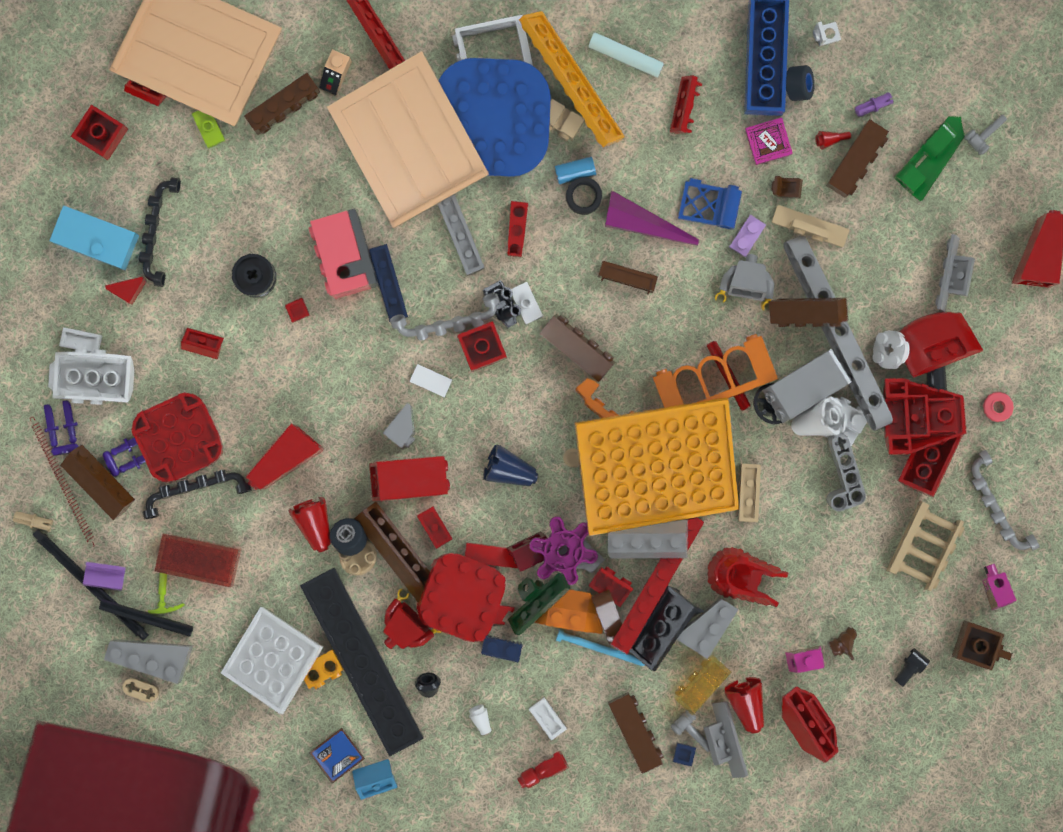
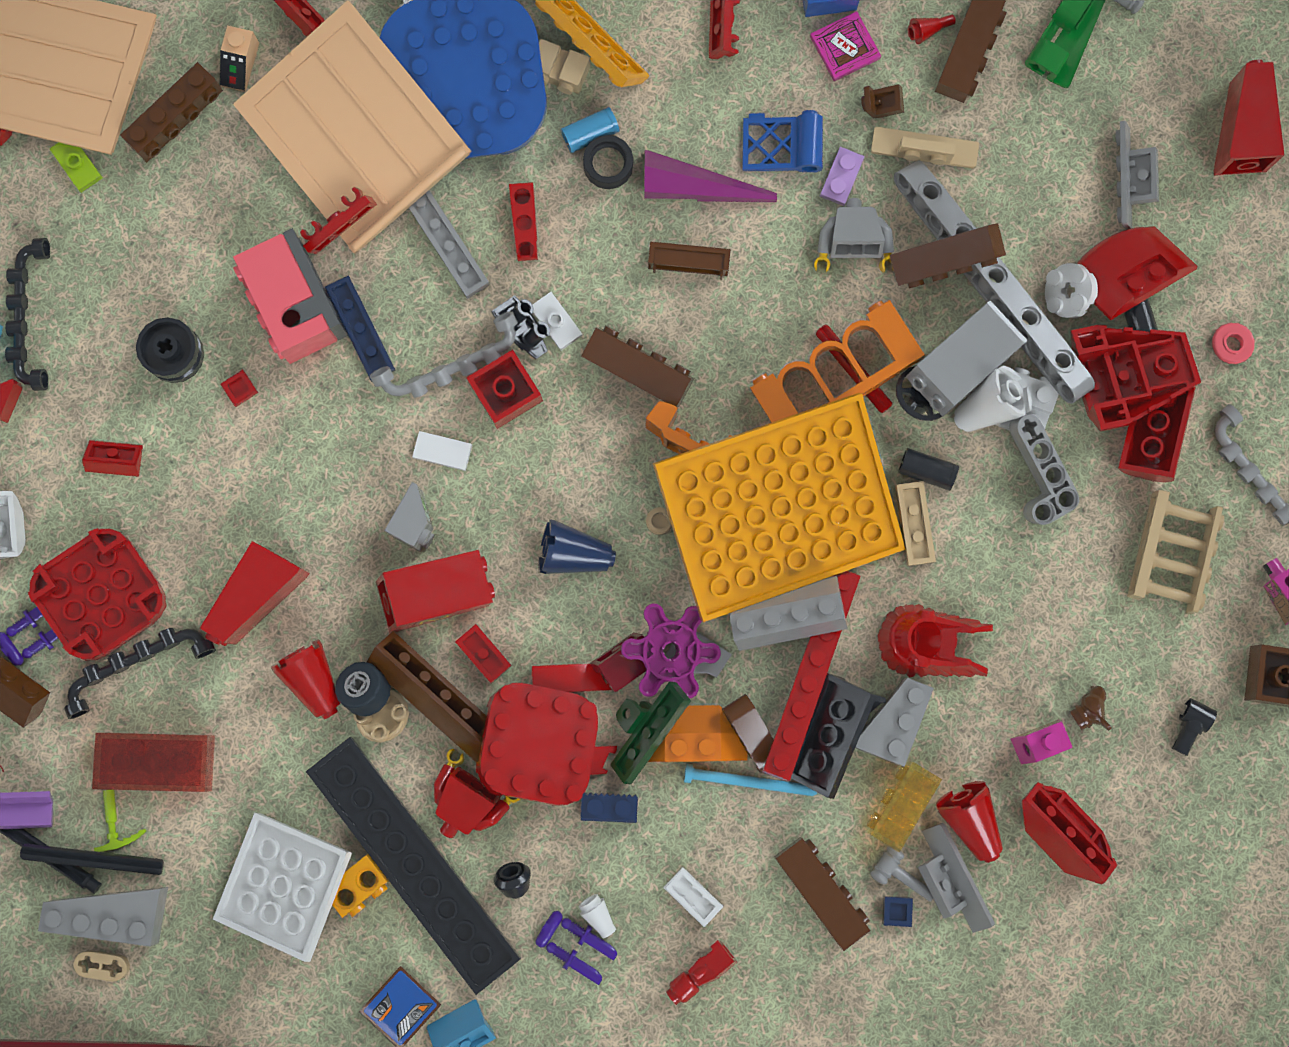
camera: 10 degrees left, 5 degrees down
red bracket [588,566,633,608] -> none
none -> red plate [300,187,377,254]
none -> dark purple piece [535,911,617,985]
none -> black pin [898,448,959,491]

